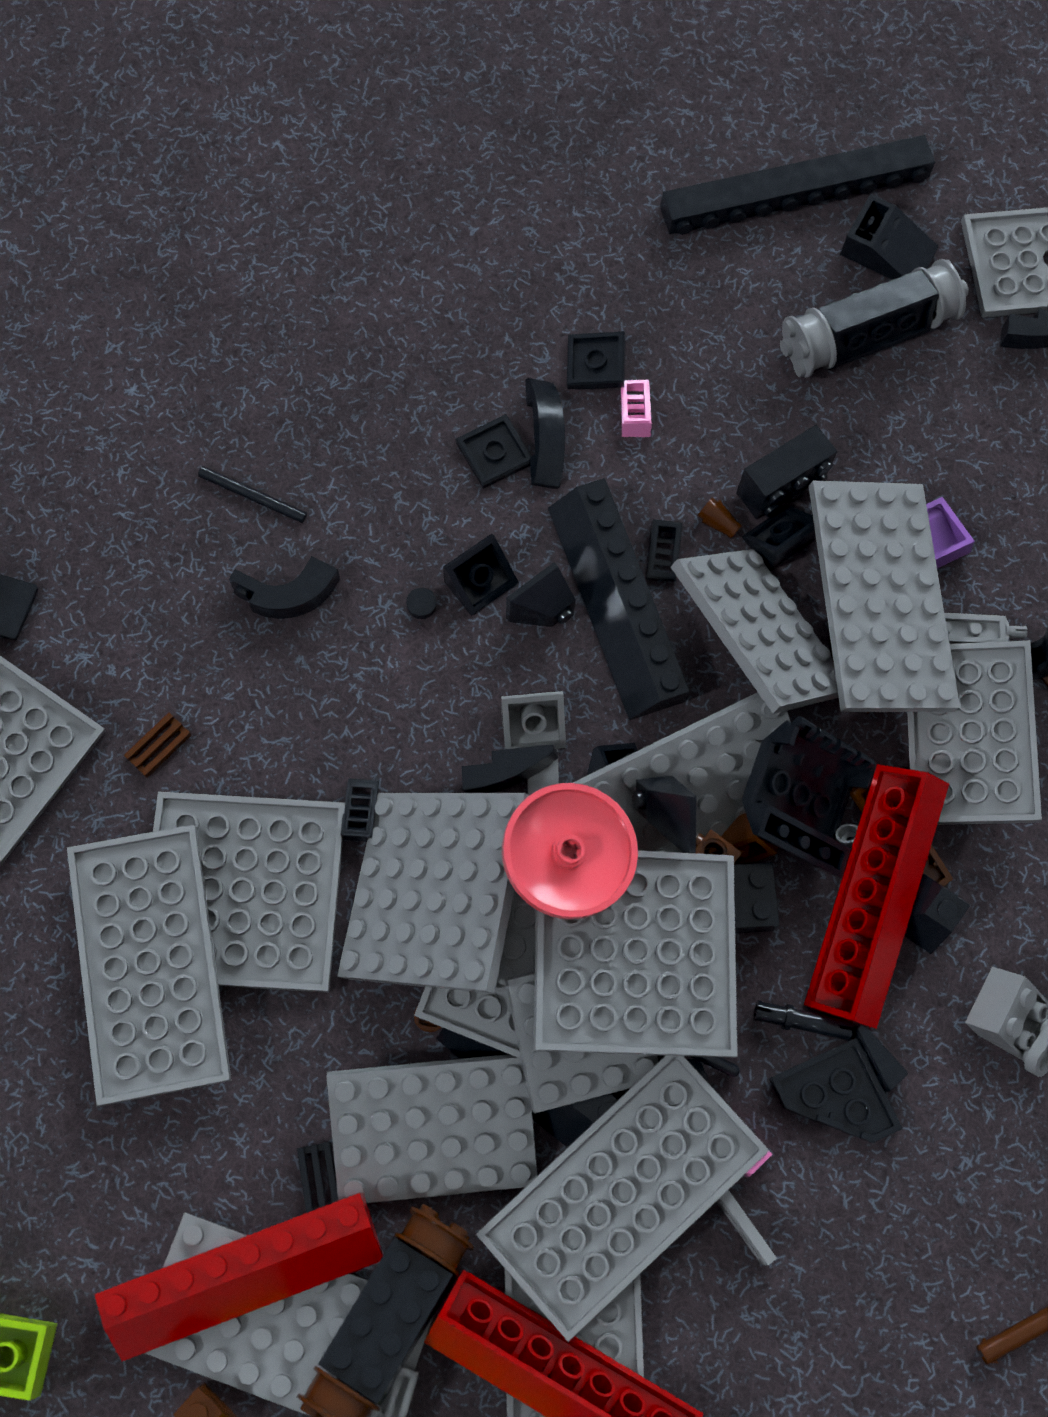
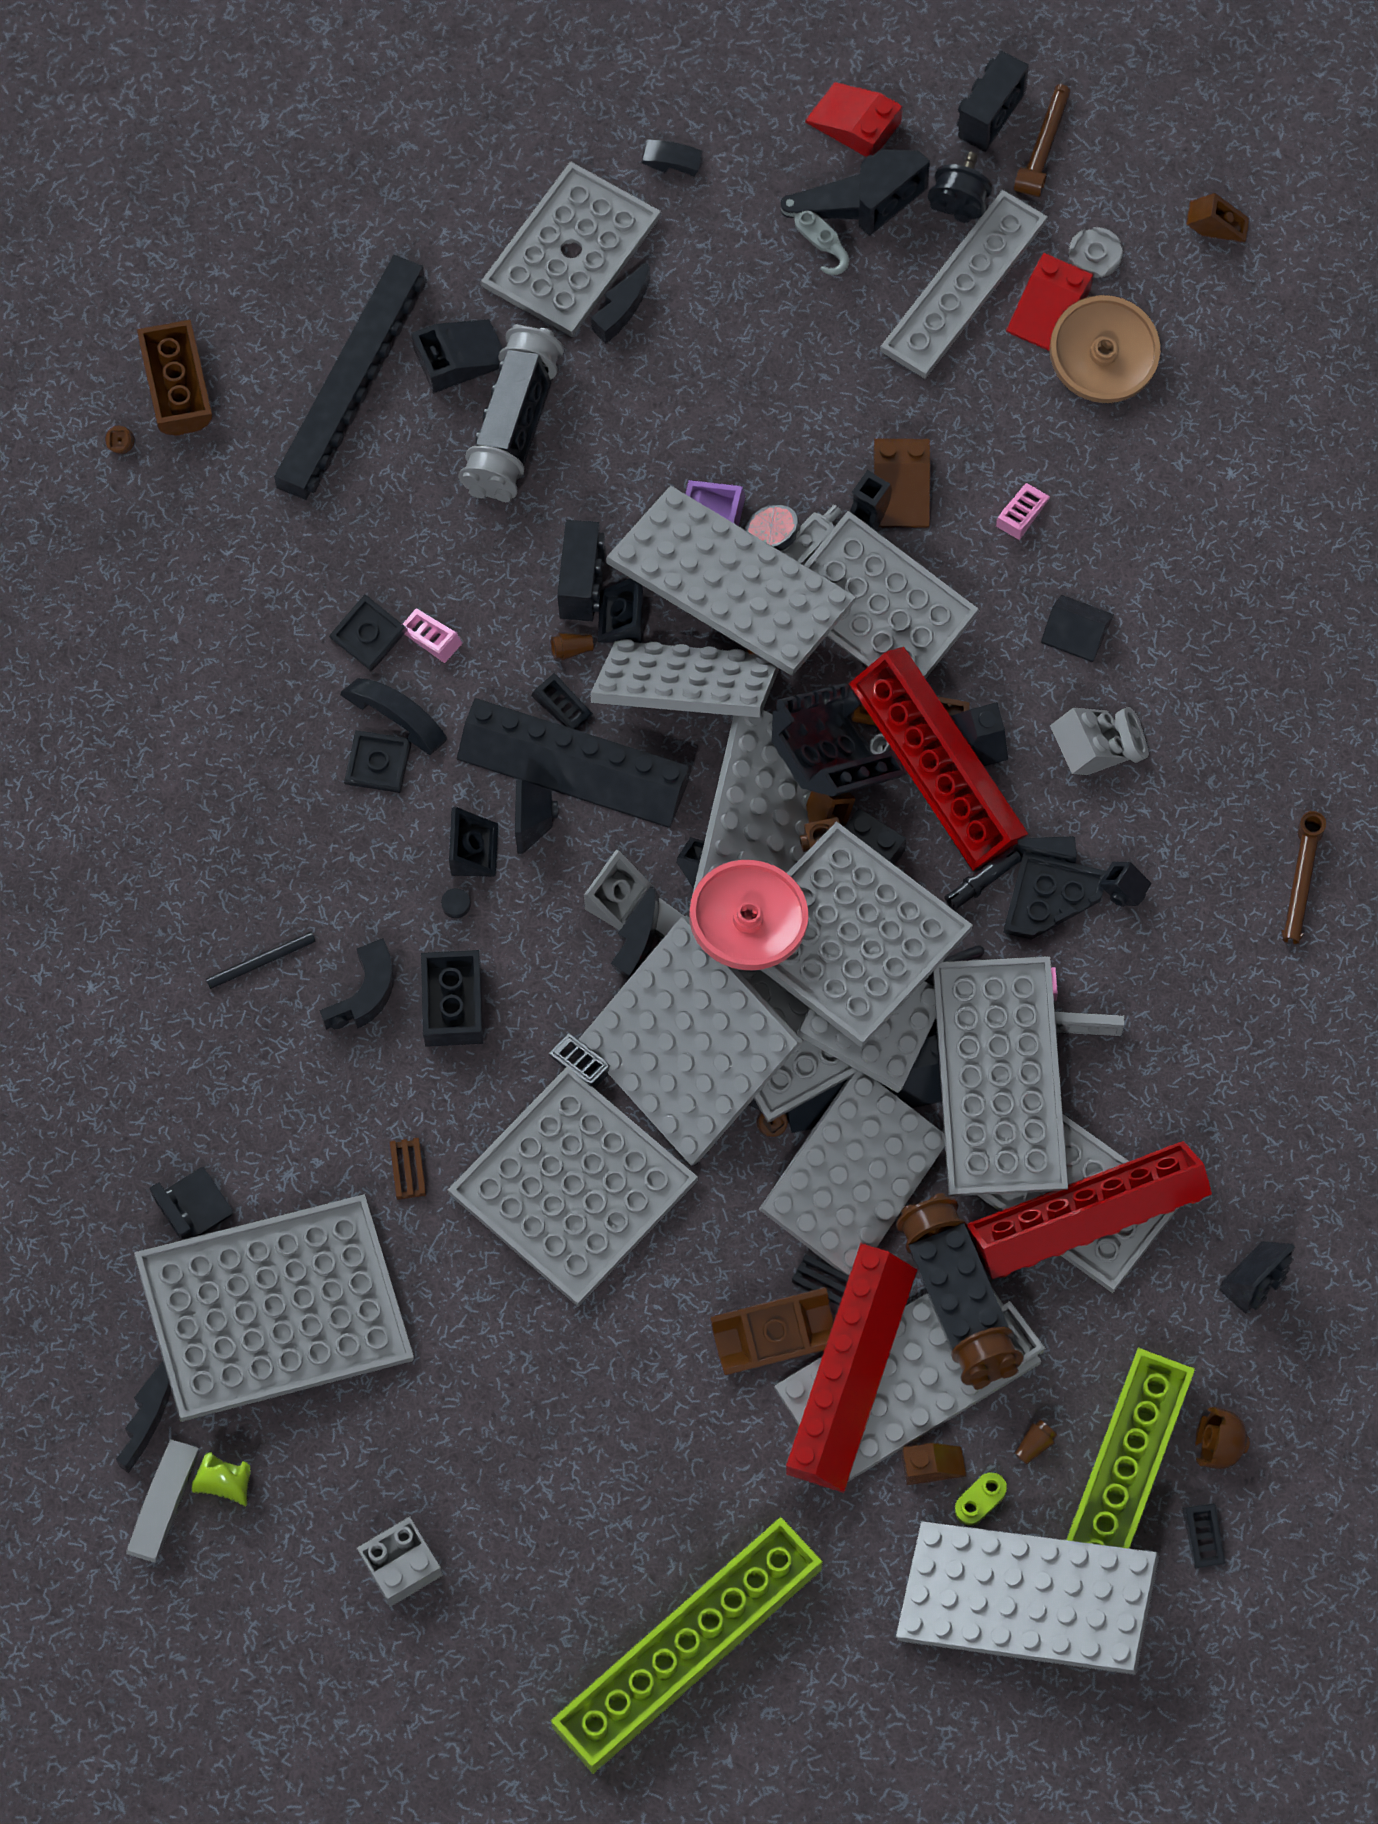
camera: 45 degrees left, 5 degrees down
light grey plate [67,824,232,1107] -> none
black slope [632,776,697,854] -> none
none -> reddish brown tile [105,425,134,454]
none -> reddish brown brick [137,320,212,436]
none -> black brick [421,950,483,1047]
none -> reddish brown piece [710,1287,834,1375]
none -> tile [745,505,801,551]
none -> black brick [1099,861,1152,907]

